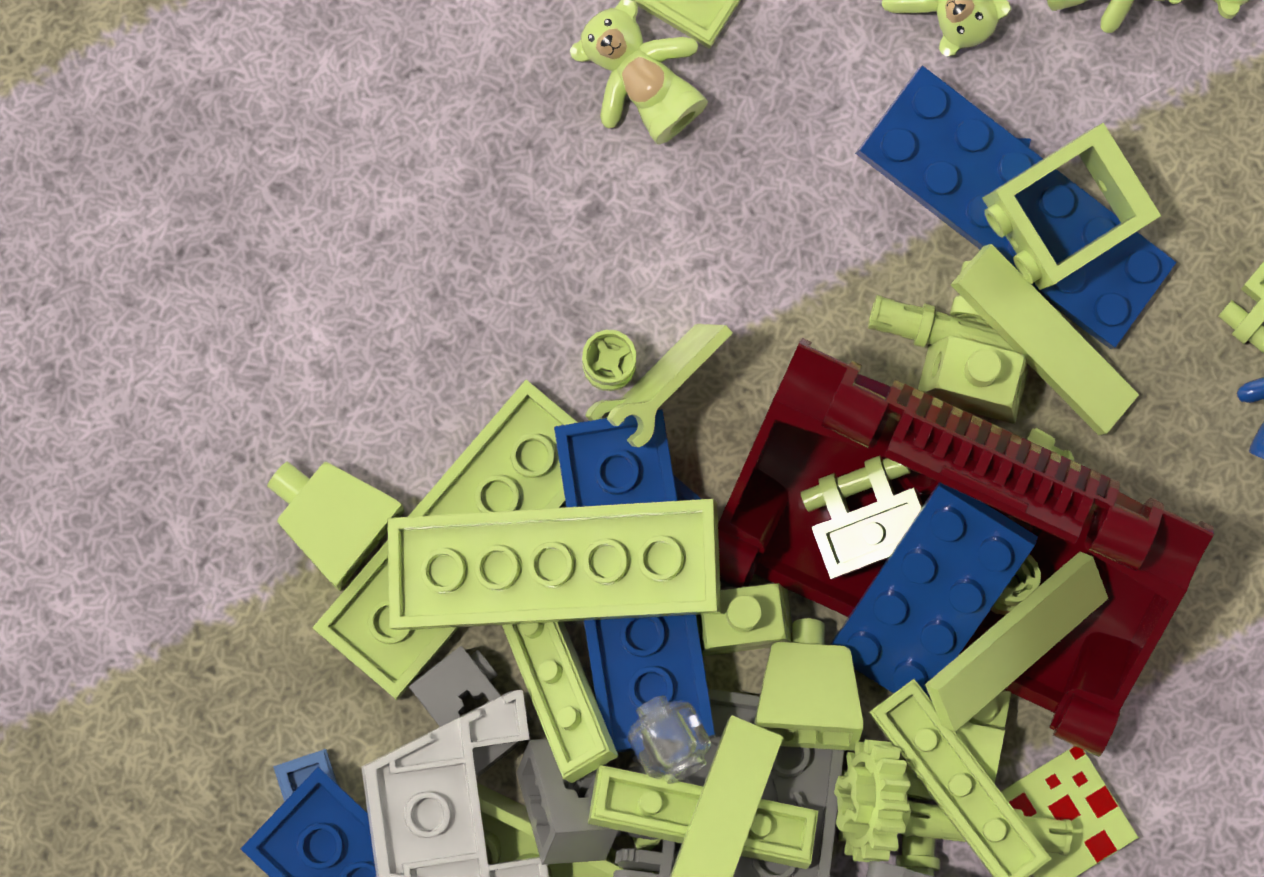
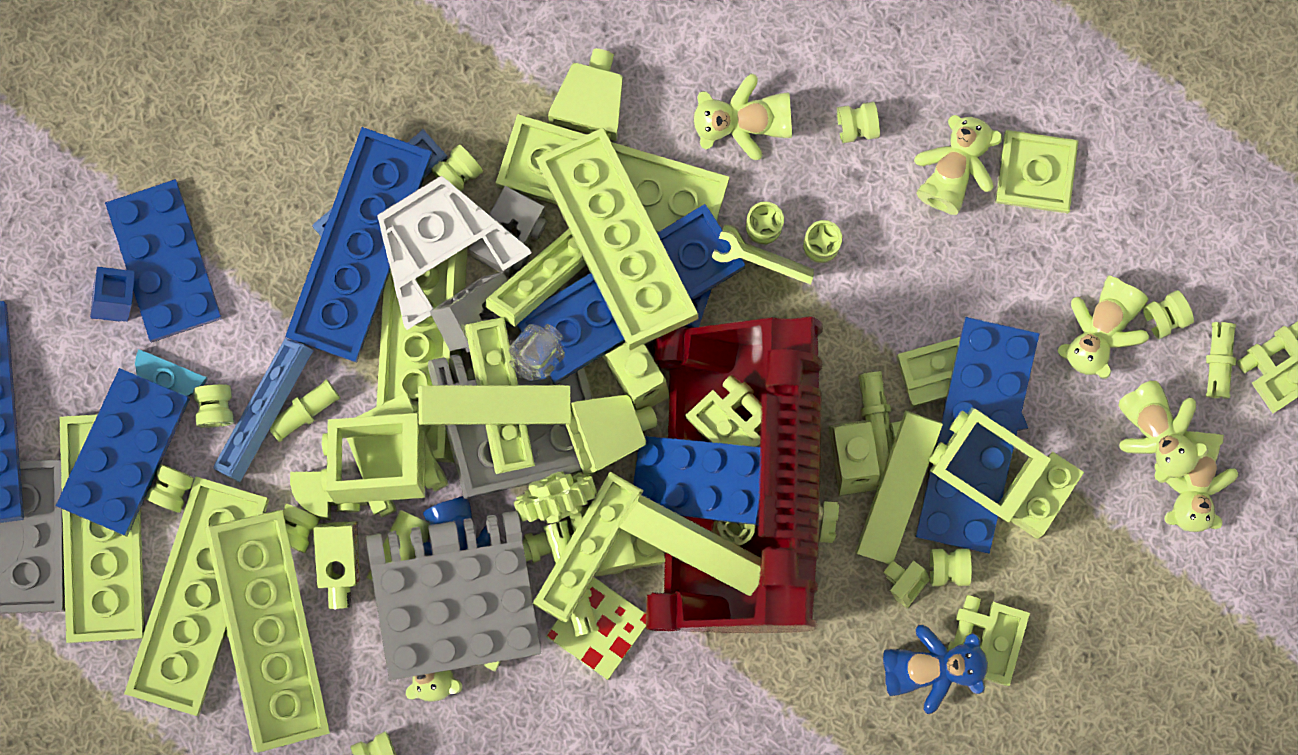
camera: 65 degrees right, 0 degrees up
none -> yellowish green wheel [431,144,483,191]
none -> yellowish green piece [694,74,792,160]
none -> yellowish green wheel [803,220,842,263]
none -> yellowish green wheel [837,102,880,143]
none -> yellowish green tile [883,561,930,608]
none -> yellowish green plate [896,337,960,408]
none -> yellowish green wheel [930,548,972,586]
none -> yellowish green brick [1010,451,1084,539]

